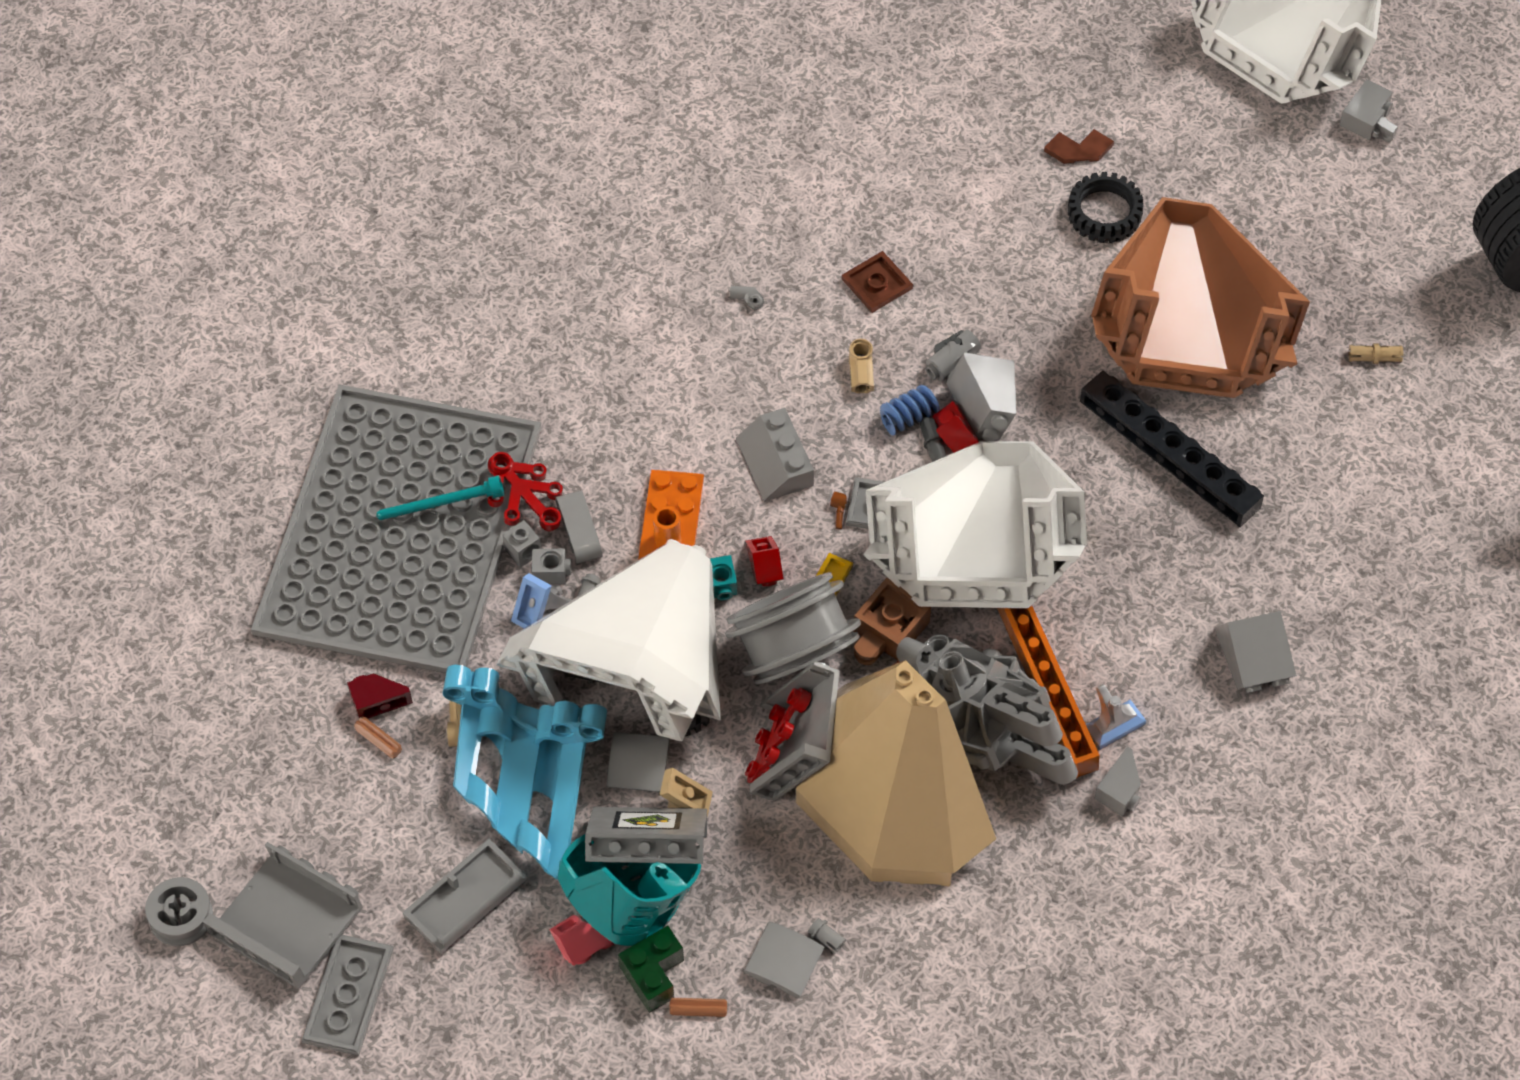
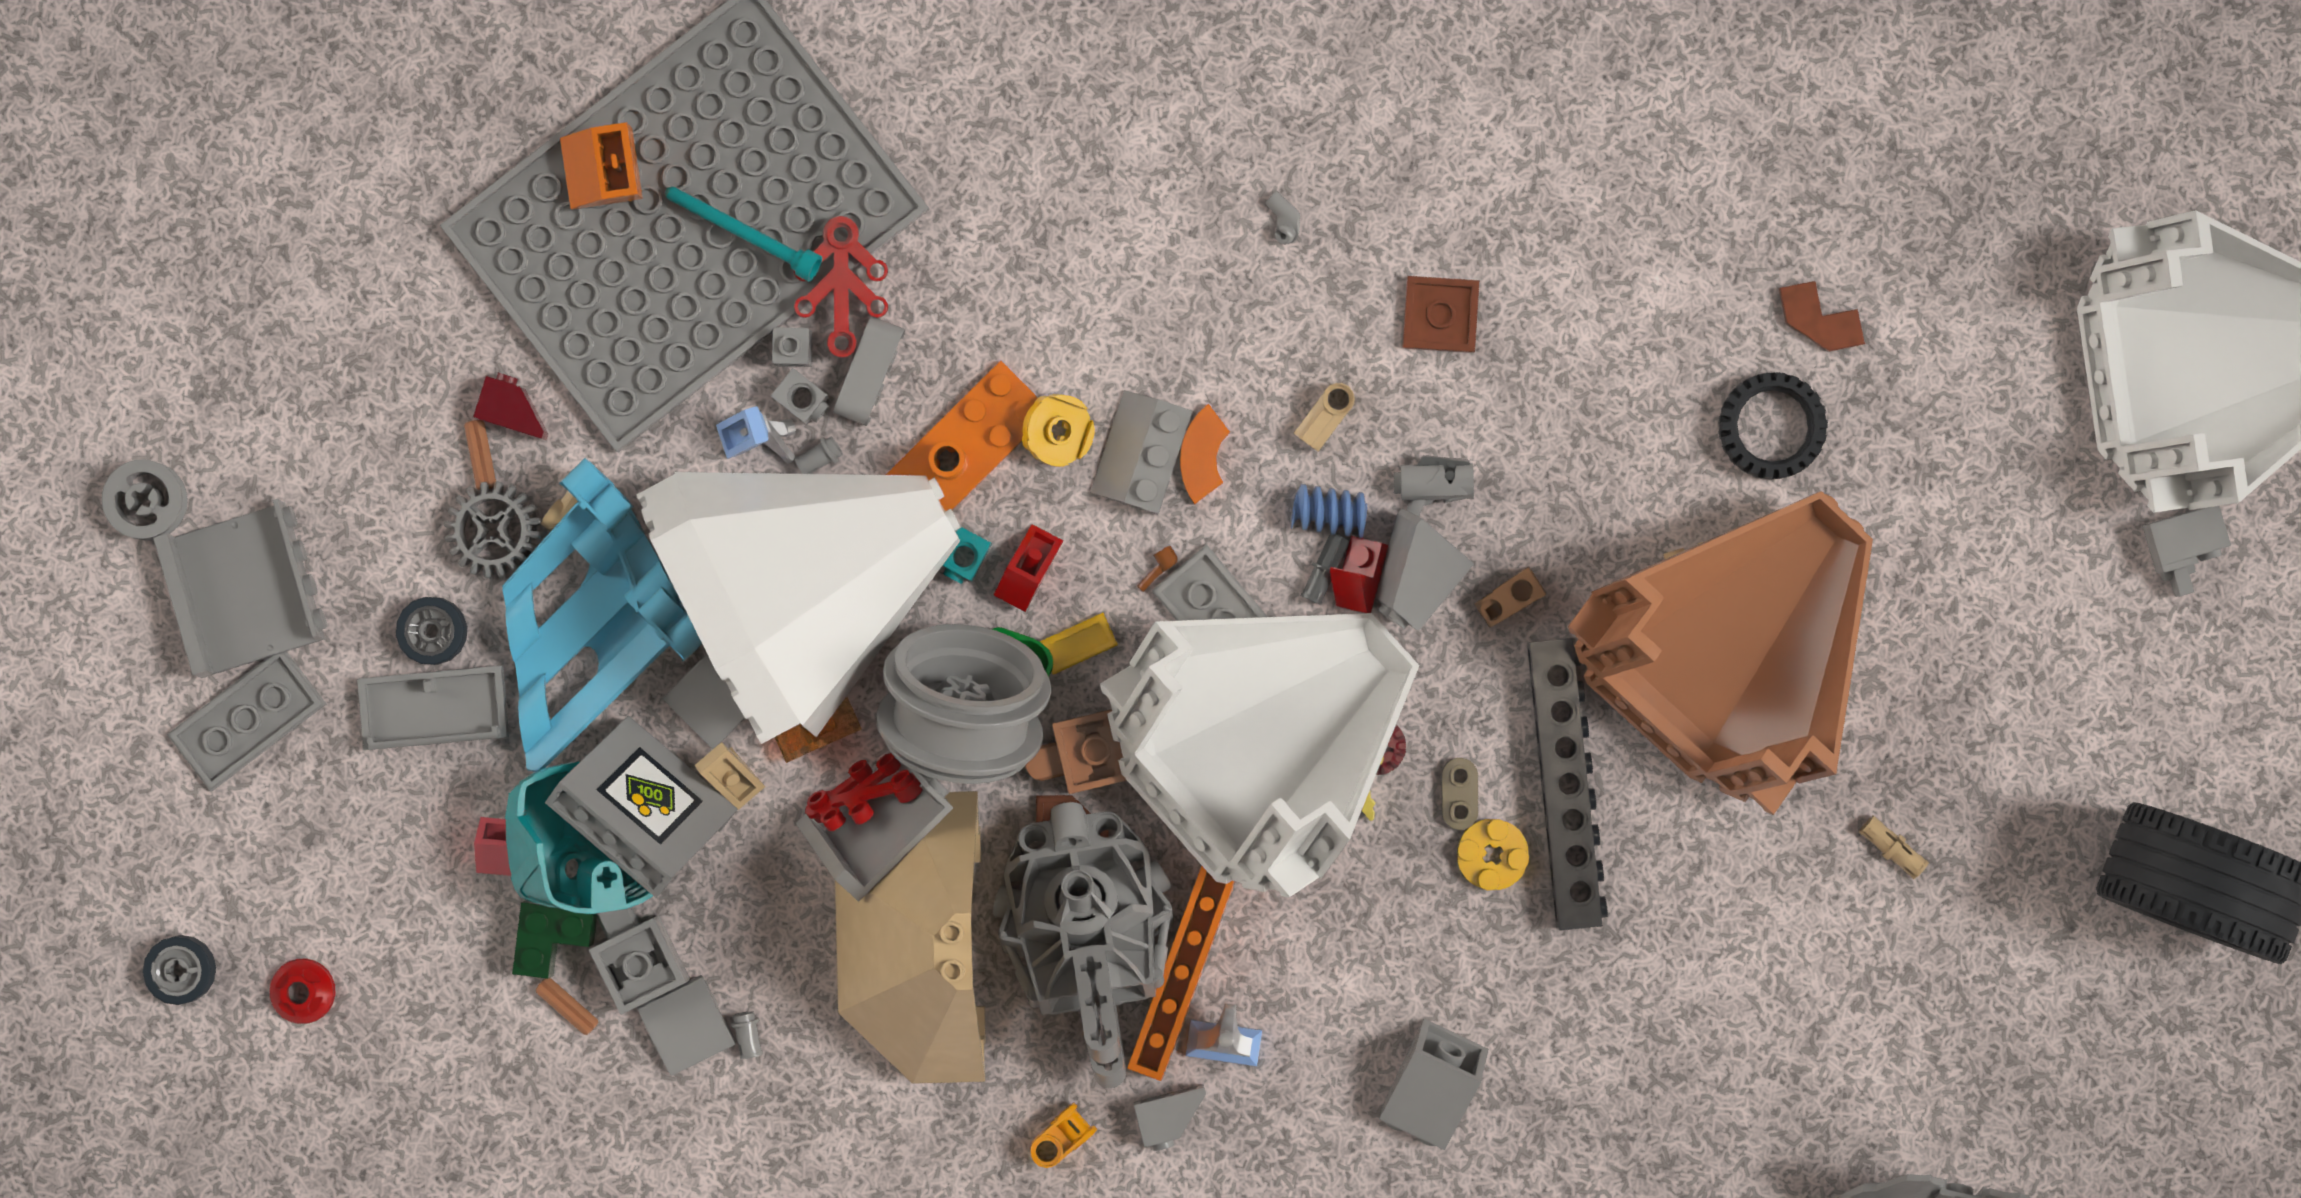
camera: 45 degrees right, 30 degrees up
none -> wheel [396,597,468,665]
none -> light grey gear [444,481,543,578]
none -> orange slope [560,122,643,210]
none -> light grey brick [589,907,691,1015]
none -> clear orange slope [775,697,862,763]
none -> yellow plate [1022,394,1095,467]
none -> light orange piece [1030,1102,1098,1168]
none -> orange tile [1180,404,1230,505]
none -> dark tan plate [1441,758,1478,830]
none -> yellow plate [1457,819,1529,891]
none -> medium nougat leg [1474,566,1547,628]

